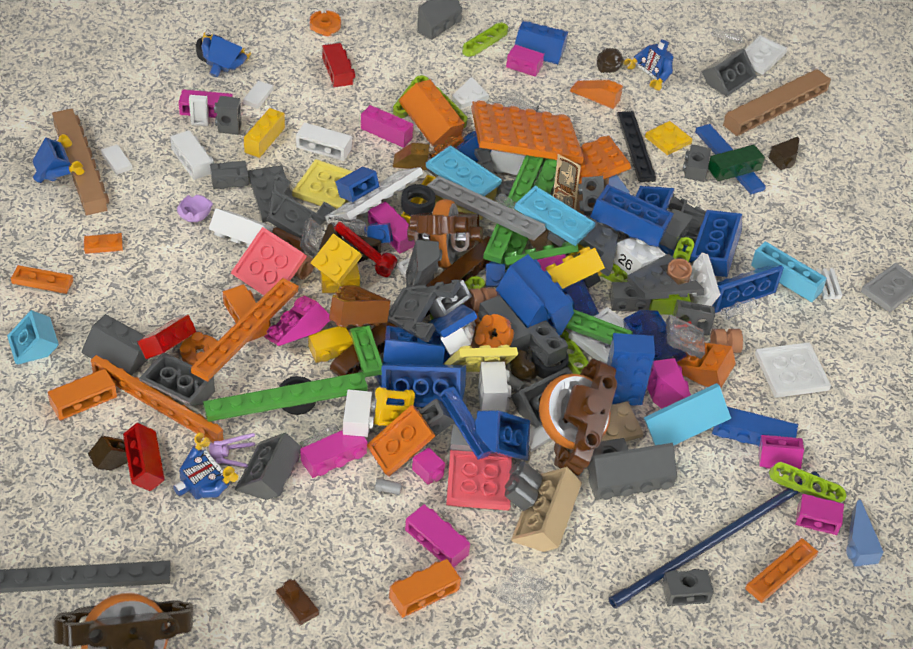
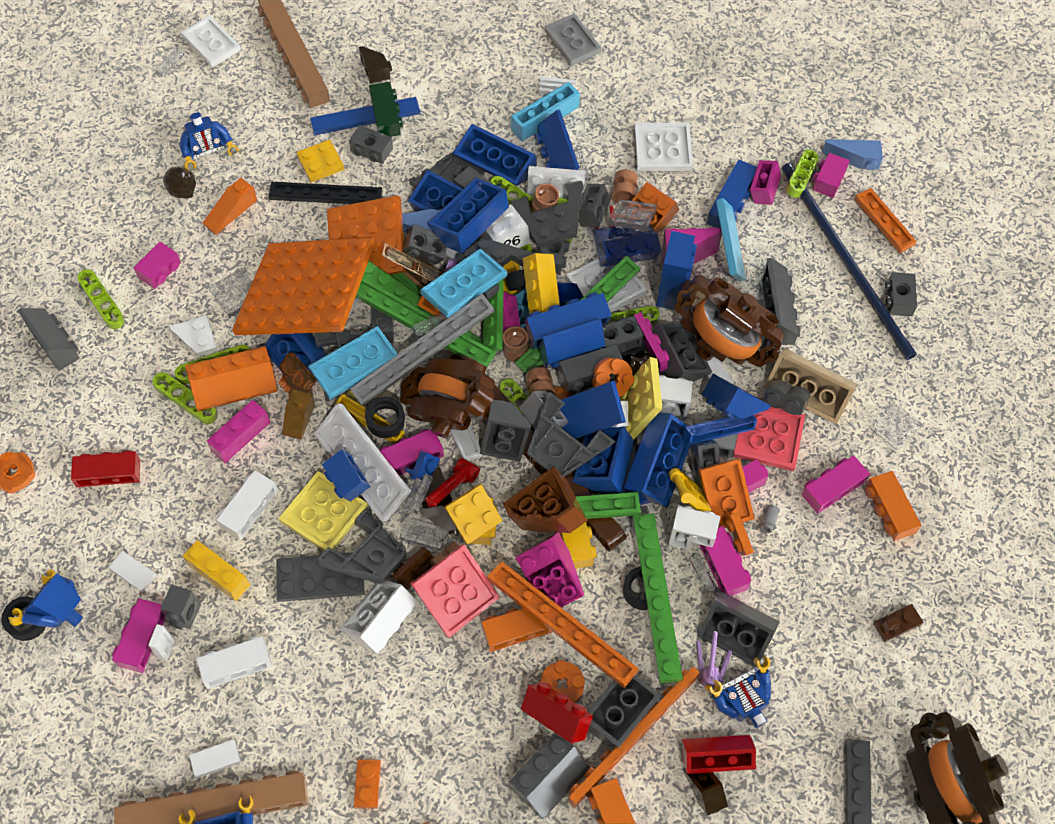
camera: 75 degrees left, 15 degrees up
lavender hair [177,194,213,223] -> none
dark grey brick [210,160,249,189] -> none
blue bracket [485,261,505,287] -> none
blue slope [515,21,568,64] -> none
dark grey slope [701,48,757,96] -> none
none -> dark pink plate [634,312,669,372]
none -> orange plate [725,512,754,556]

